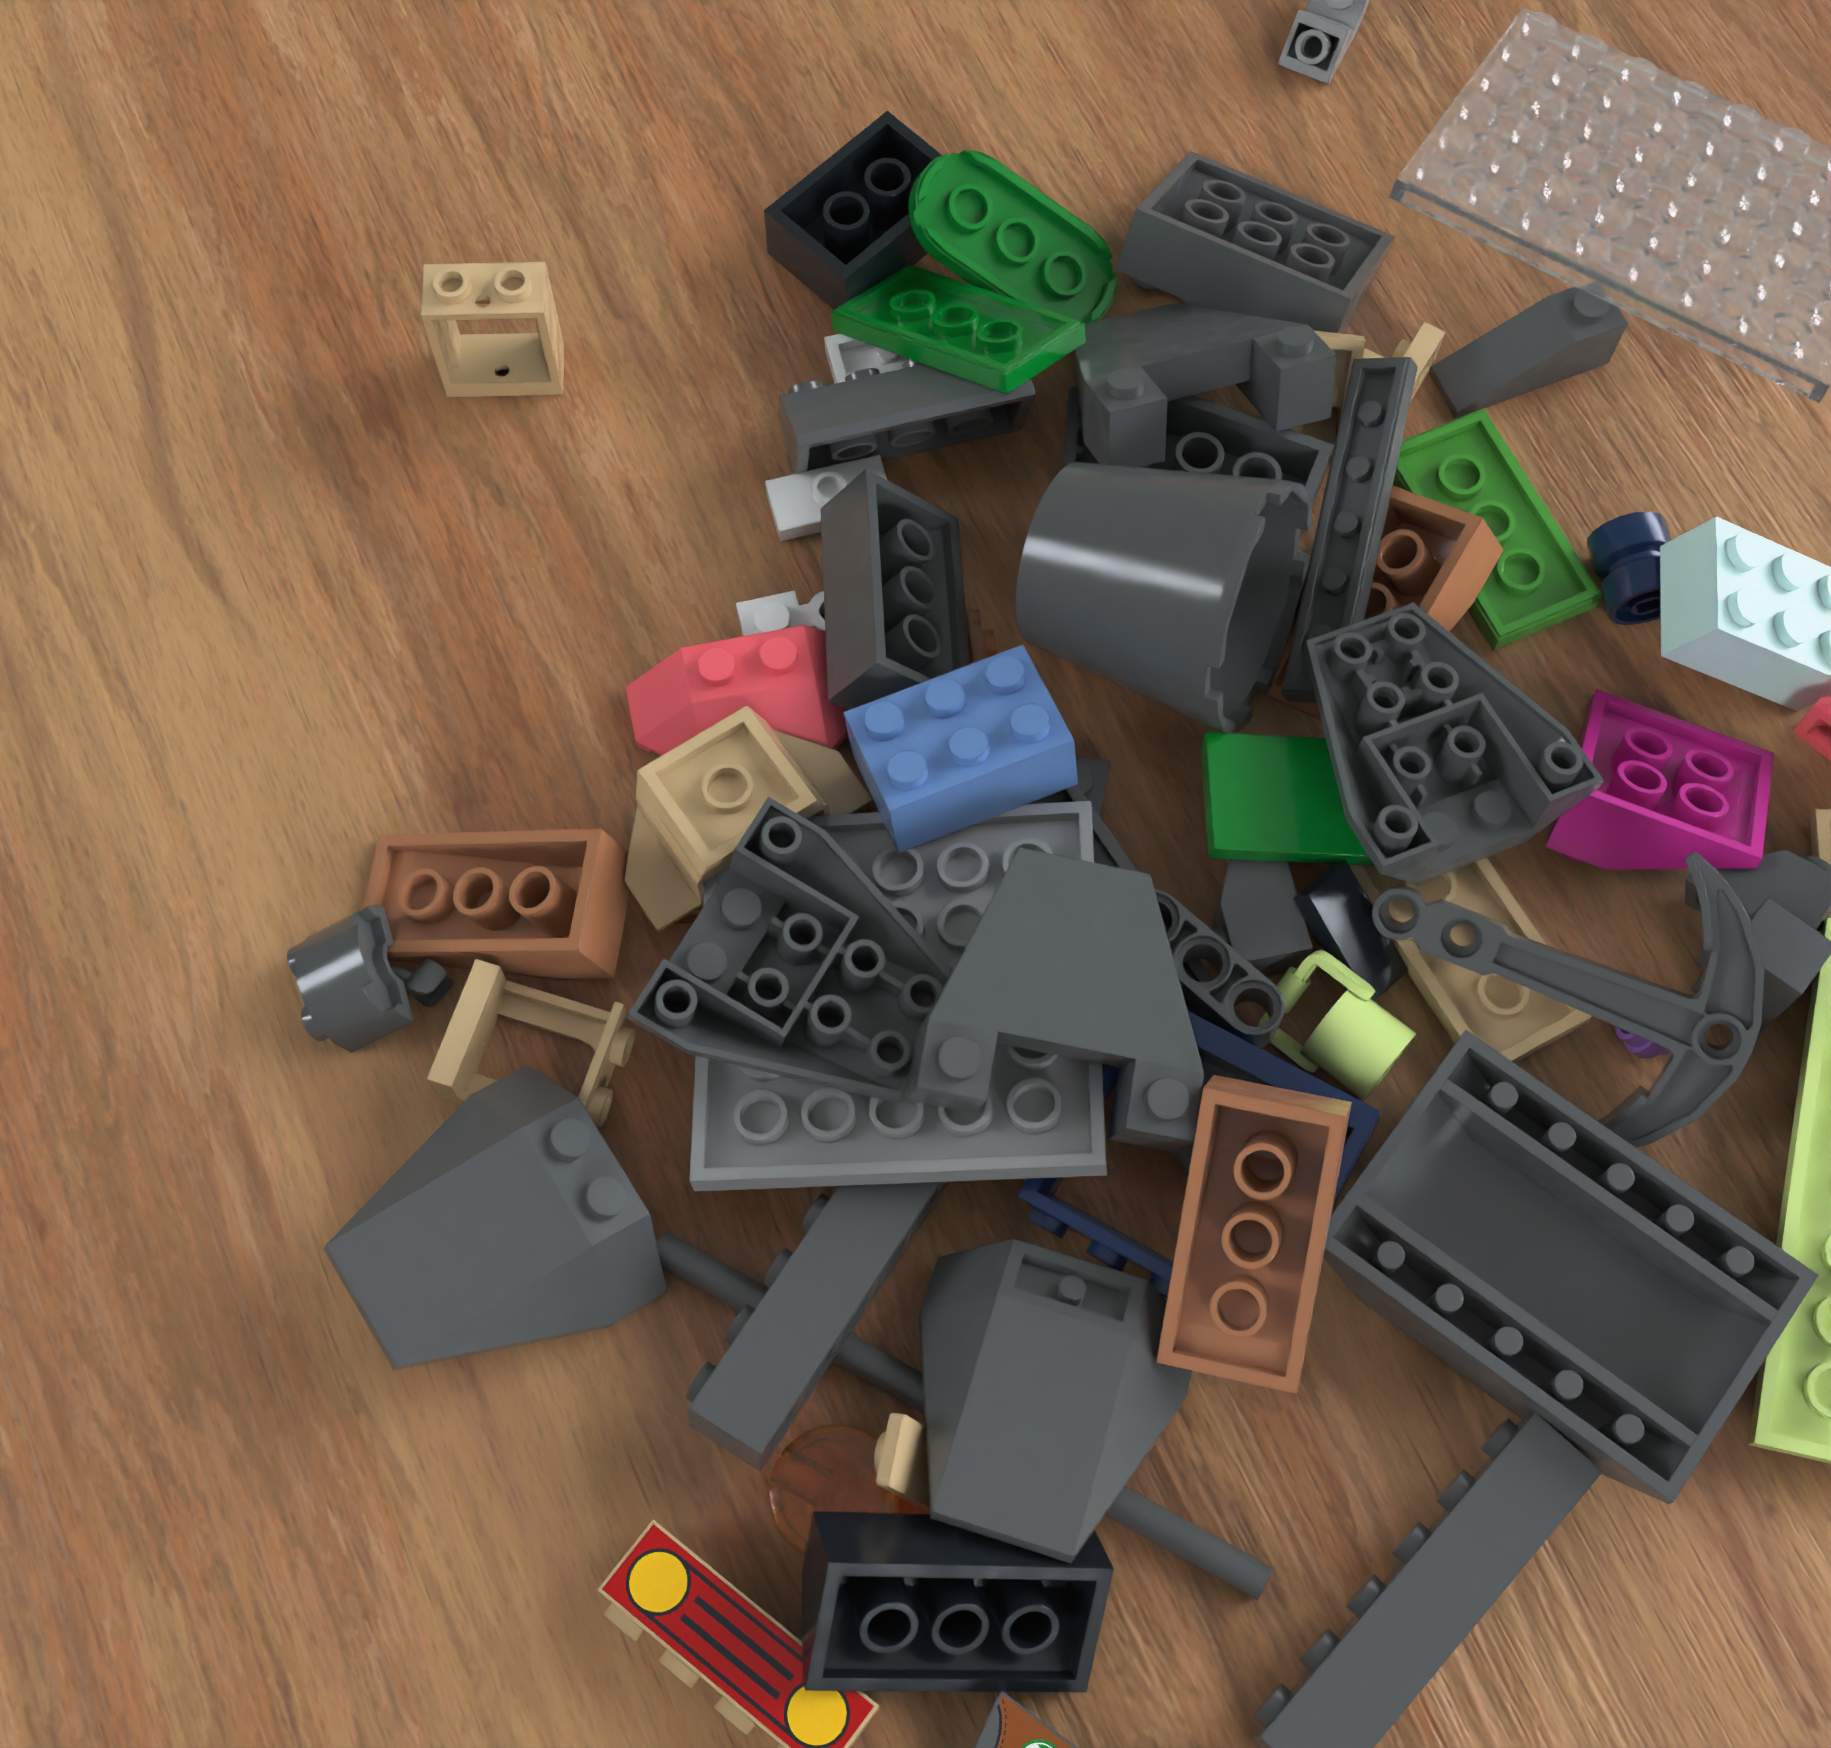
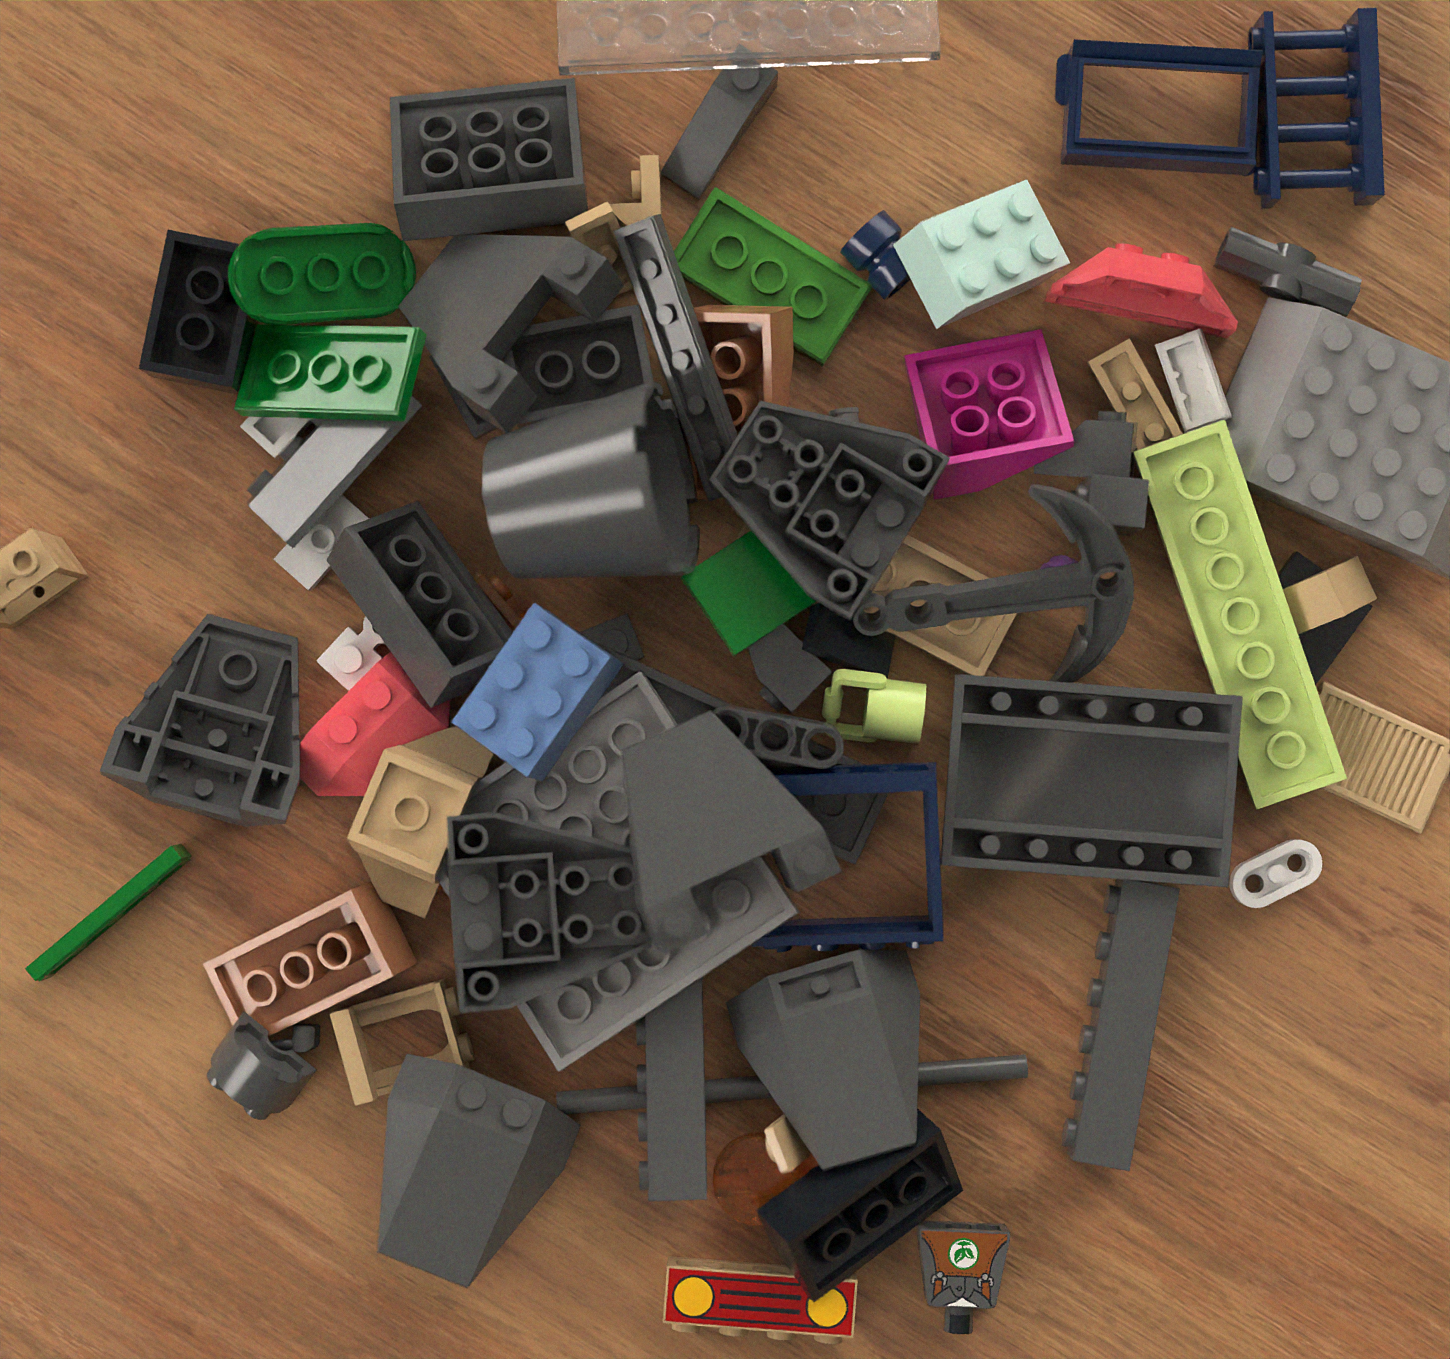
camera: 30 degrees left, 20 degrees up
nougat slope [1156,1075,1352,1394] -> none
none -> green tile [25,844,191,981]
none -> dark grey wedge [100,614,300,827]
none -> white plate [1229,839,1322,908]

